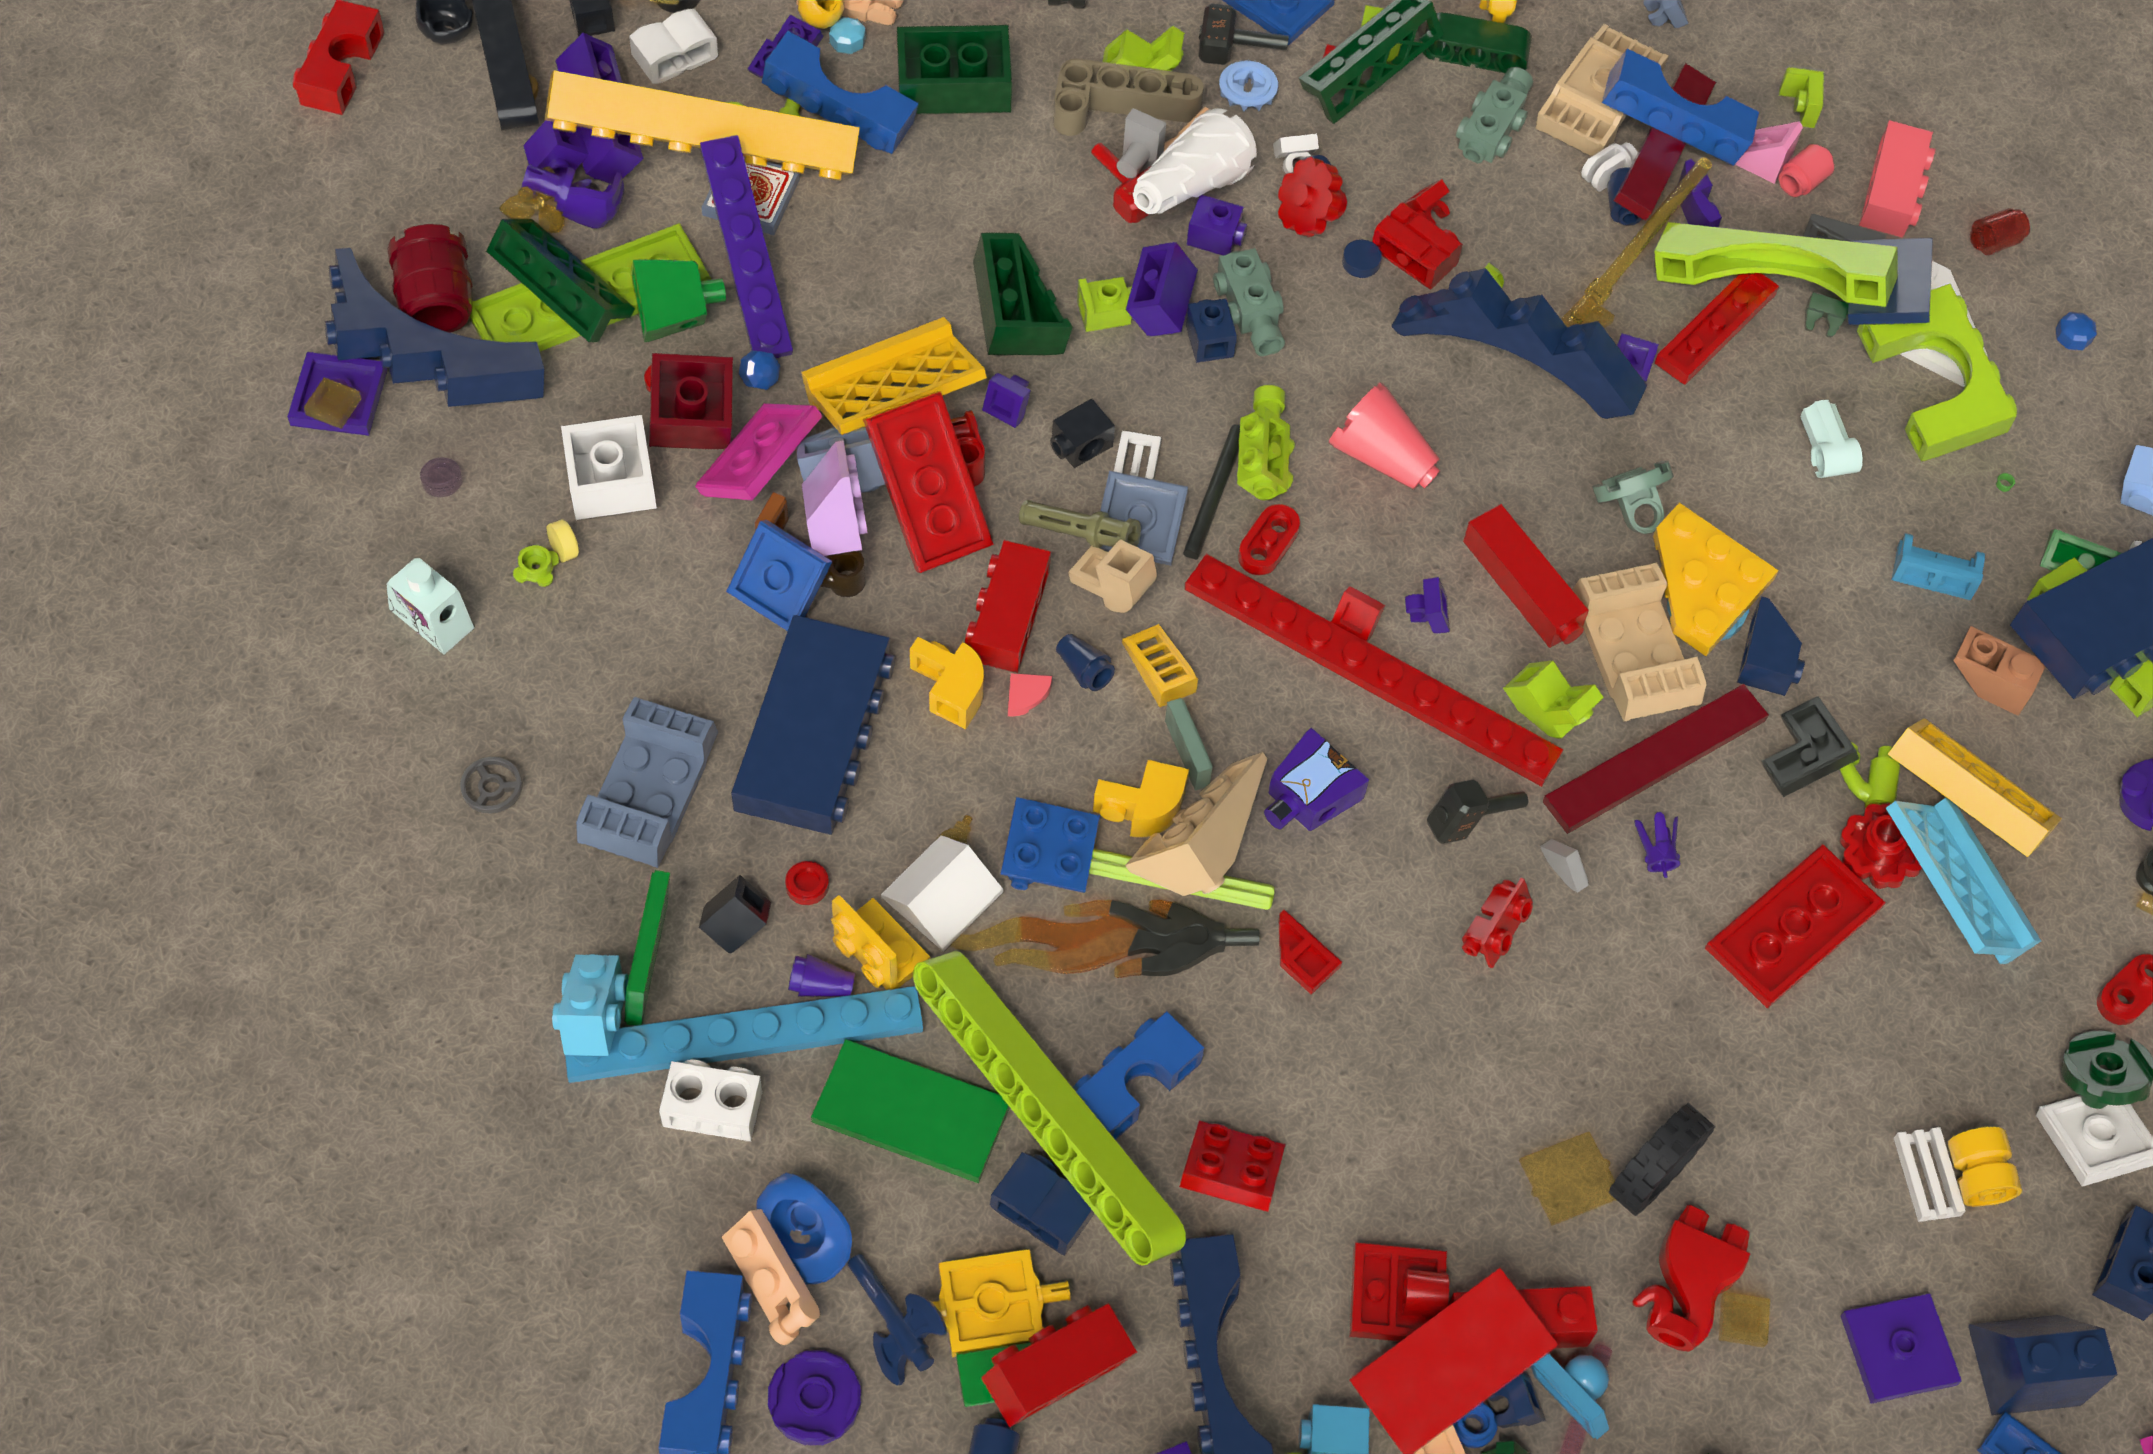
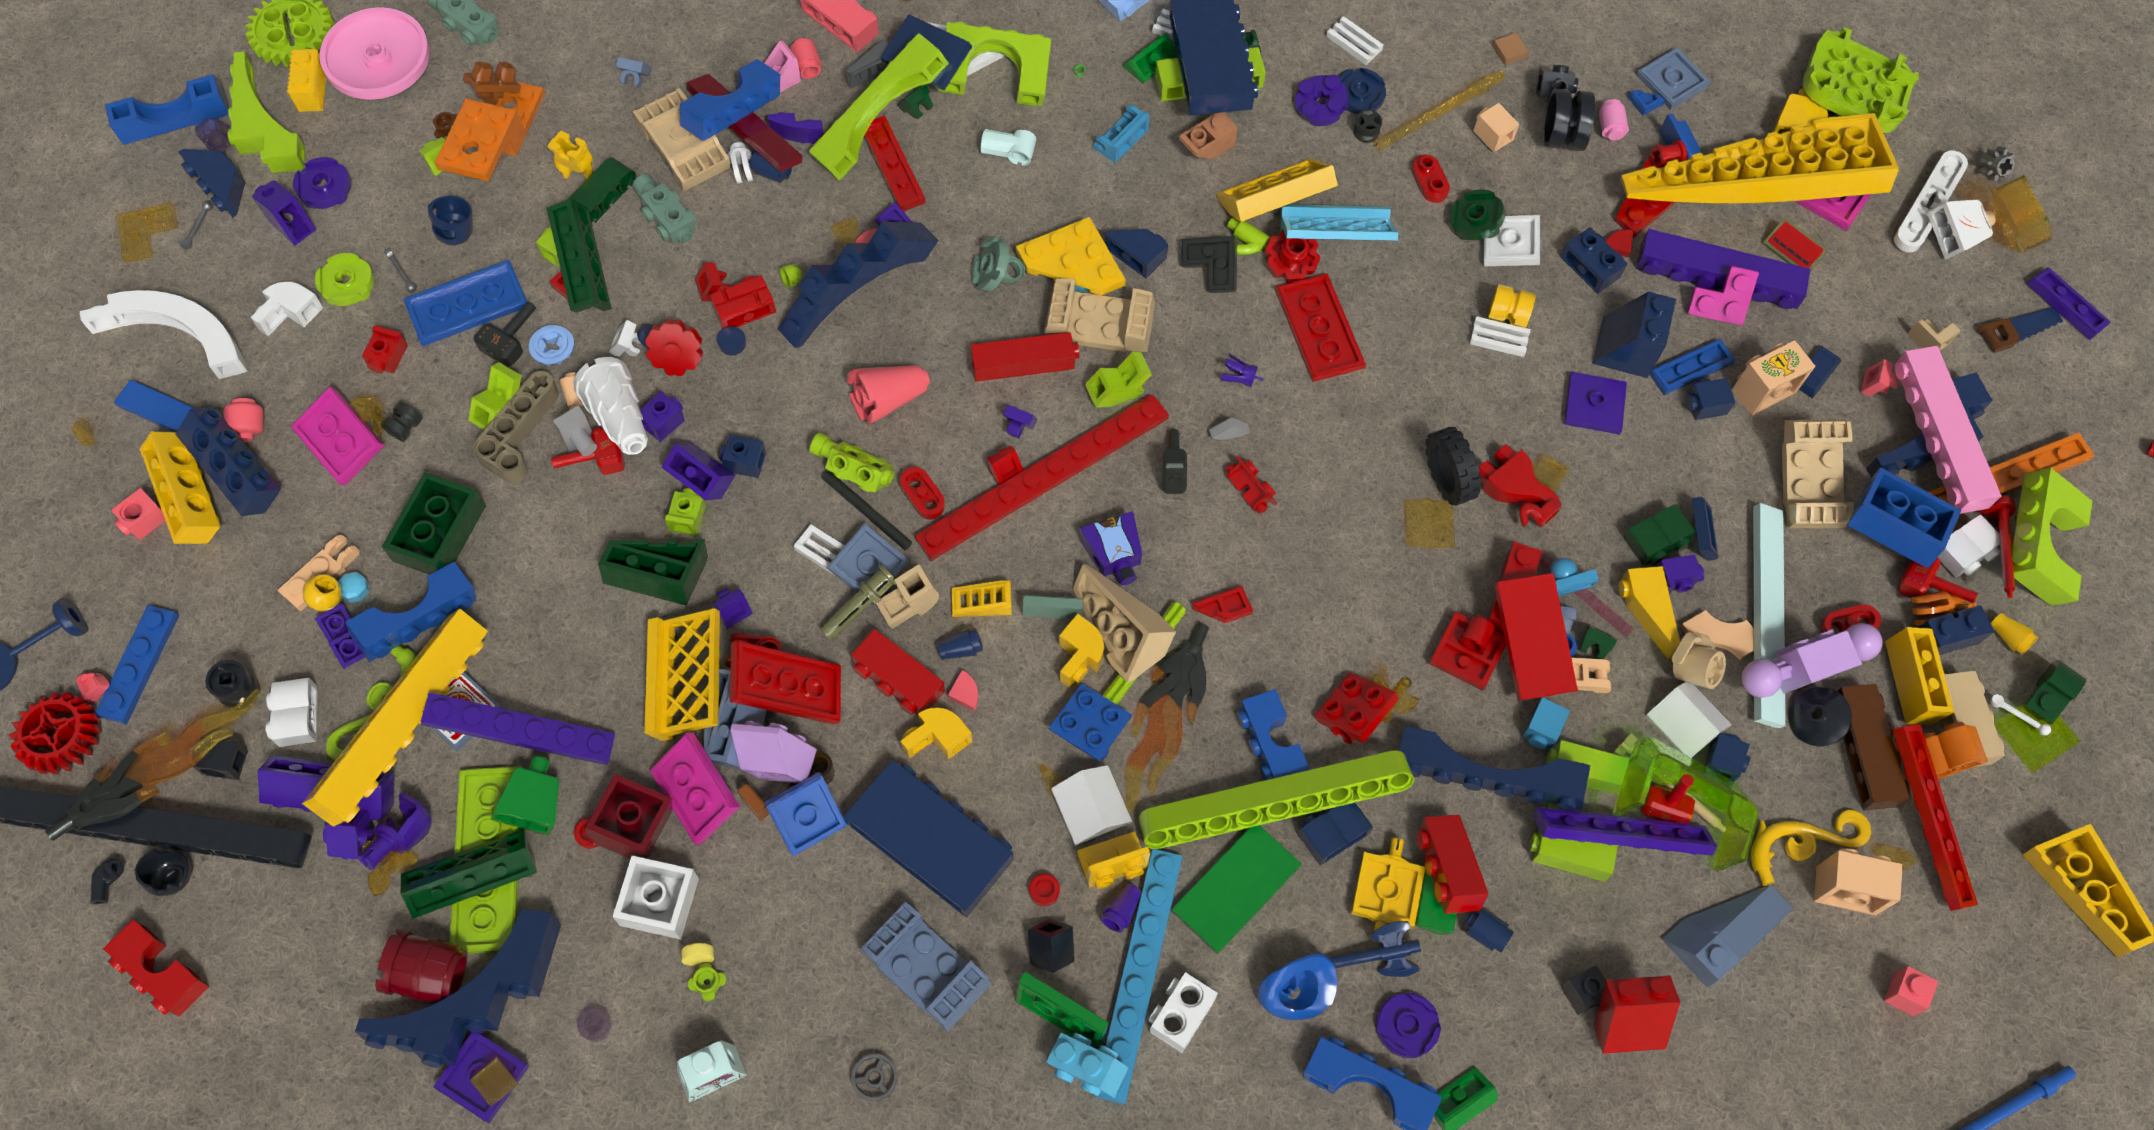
camera: 65 degrees left, 5 degrees up
light nougat plate [722,1209,820,1345] -> none
blue tile [739,350,780,390] -> none
black brick [1050,398,1115,468] -> none
sand green brick [1213,248,1285,356] -> none
dark red tile [1543,684,1769,834] -> none
clear yellow bar [1570,157,1712,324] -> none
lime bracket [1779,67,1824,128] -> none
none -> clear yellow plant [1371,674,1419,723]

